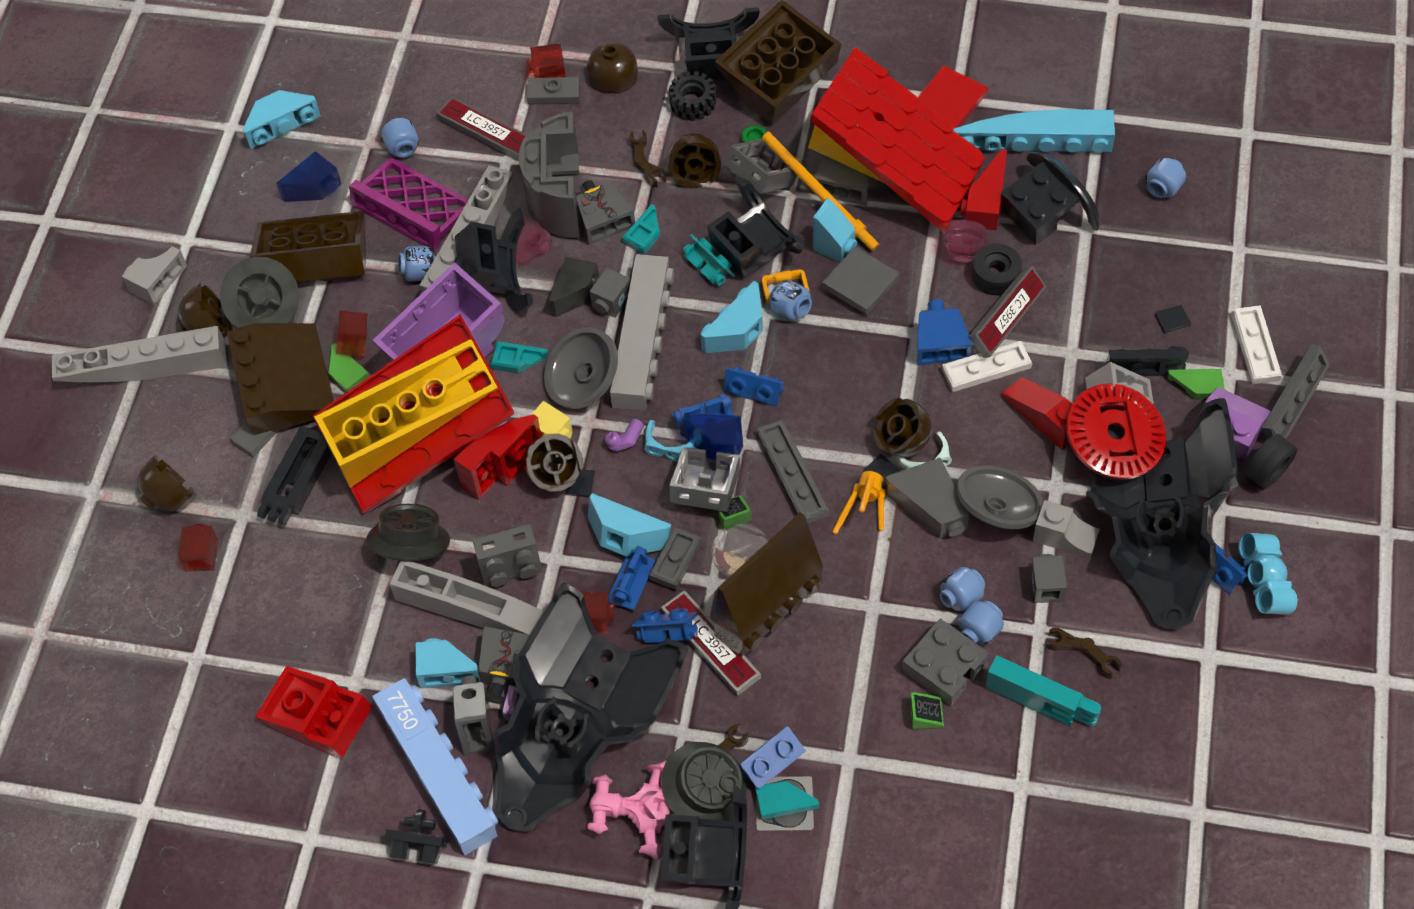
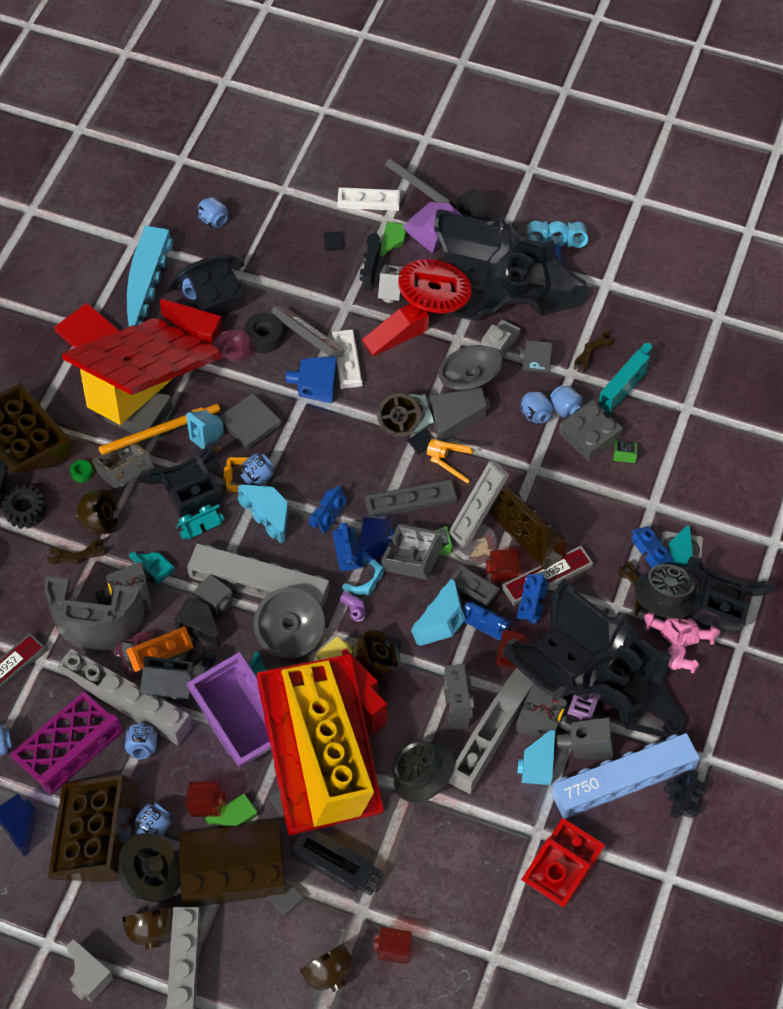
camera: 85 degrees left, 0 degrees up
none -> orange plate [126,626,194,672]
none -> medium blue head [134,802,171,837]
none -> light grey tile [449,460,509,547]
none -> clear red brick [485,549,520,582]

